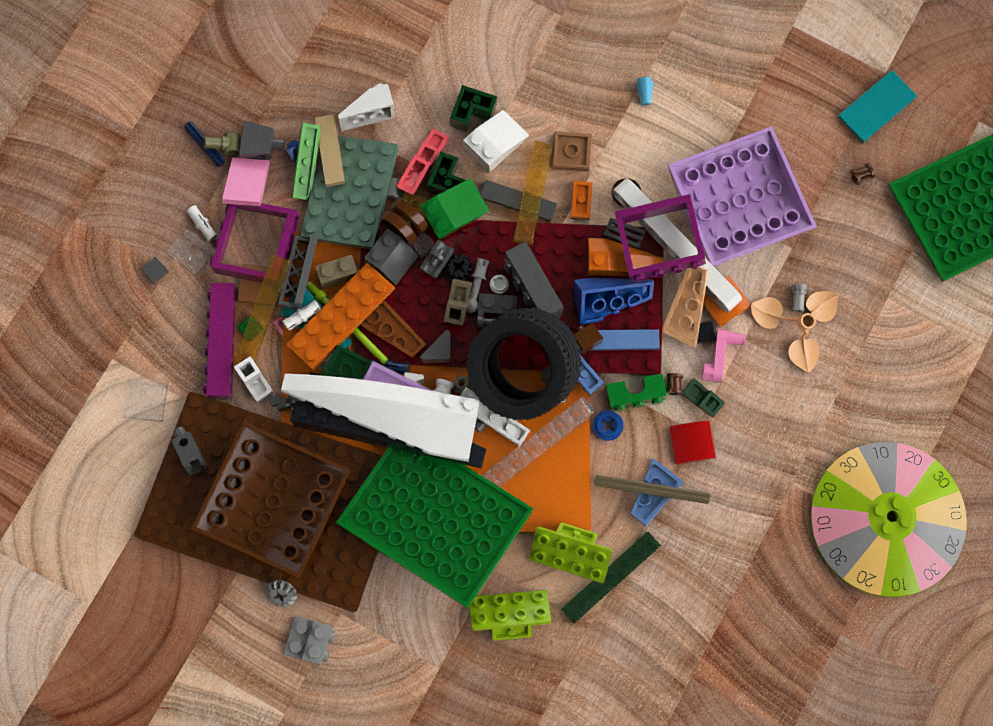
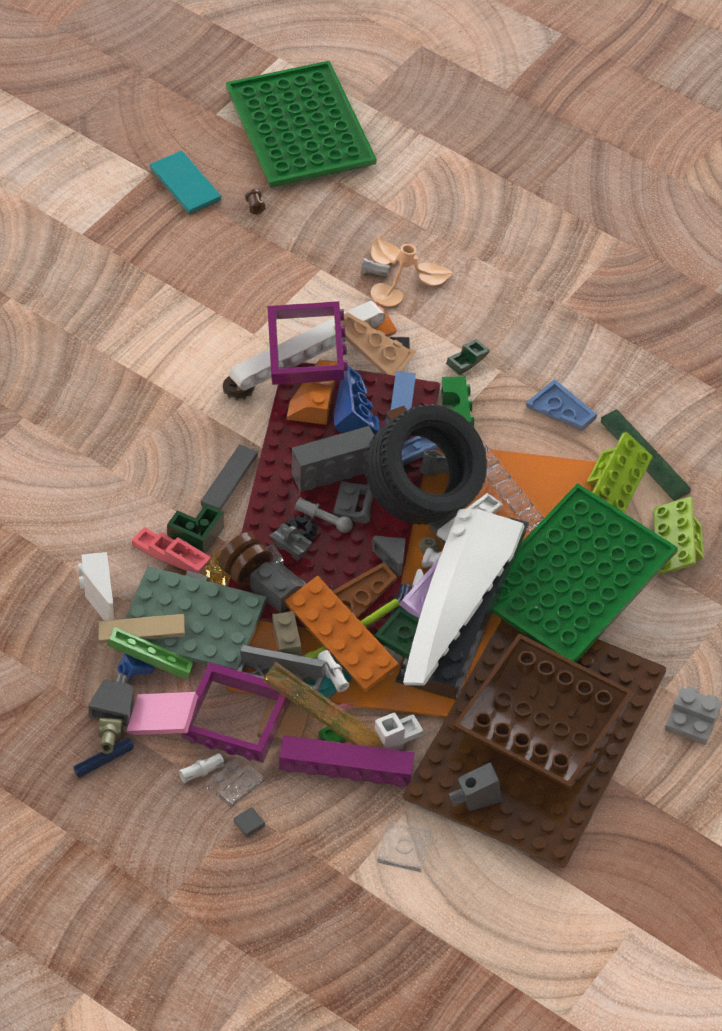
camera: 80 degrees left, 25 degrees down
light grey gear [265,580,297,608] -> none
dark grey animal [268,394,297,411] -> none
green slope [420,178,490,240] -> none
dark tan brick [444,279,472,325] -> none
dark green brick [450,85,497,132] -> none
white slope [463,110,529,173] -> none
white plate [490,275,509,294] -> none
clear yellow tile [513,141,553,245] -> none
medium nougat tile [552,131,592,171] -> none
orange plate [571,181,592,220] -> none
blue gear [593,410,623,441] -> none
dark tan axle [595,475,711,504] -> none
dark grey tile [603,217,646,249] -> none
medium azure cone [635,77,654,105] -> none
reddish brown bush [666,373,683,396] -> none
lavender slope [668,126,817,266] -> none
red slope [669,420,716,465] -> none
bright pink beam [702,329,746,383] -> none
dish [810,442,967,597] -> none

